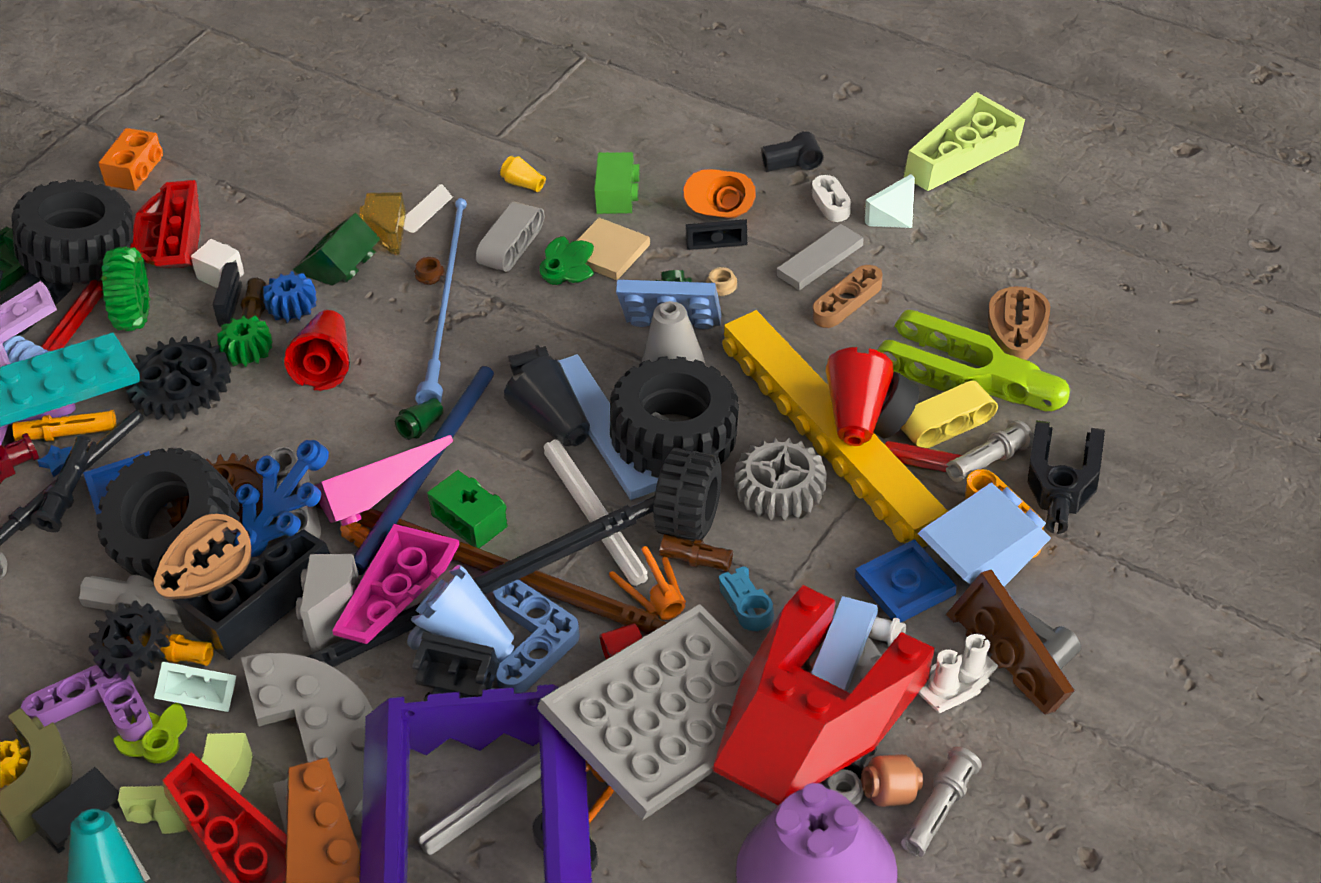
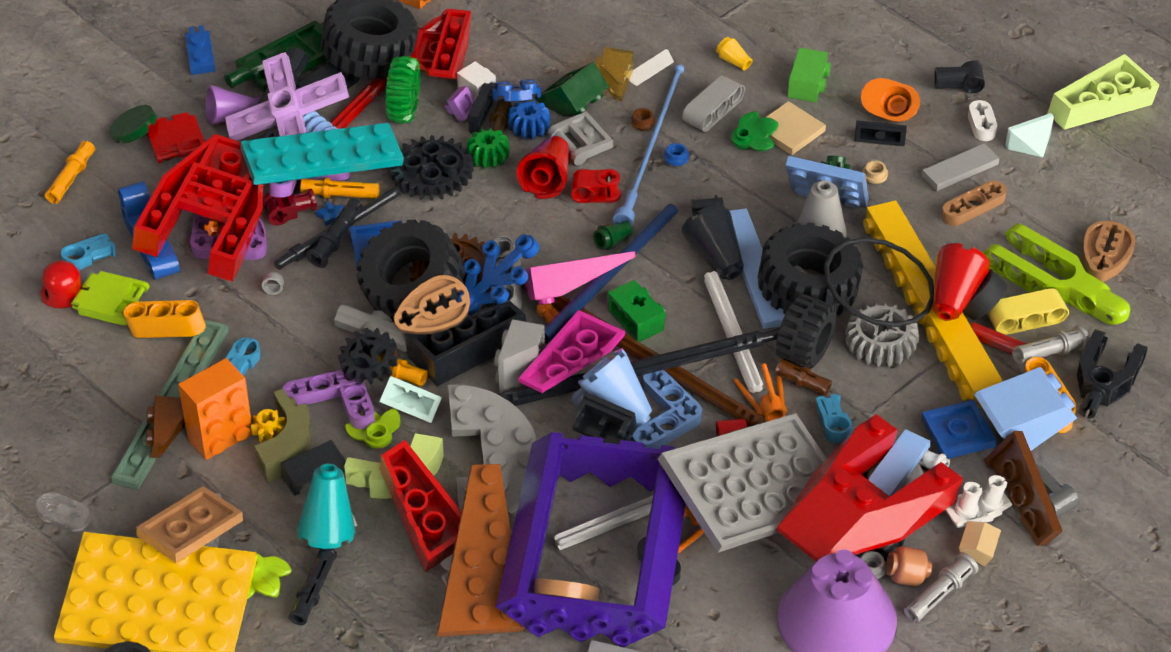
camera: 10 degrees right, 0 degrees up
none -> medium lavender tile [444,86,475,121]
none -> blue plate [491,79,541,101]
none -> light grey plate [548,111,613,166]
none -> red piece [571,169,621,203]
none -> blue plate [664,143,689,166]
none -> black piece [824,237,934,327]
none -> tan piece [959,521,1001,566]

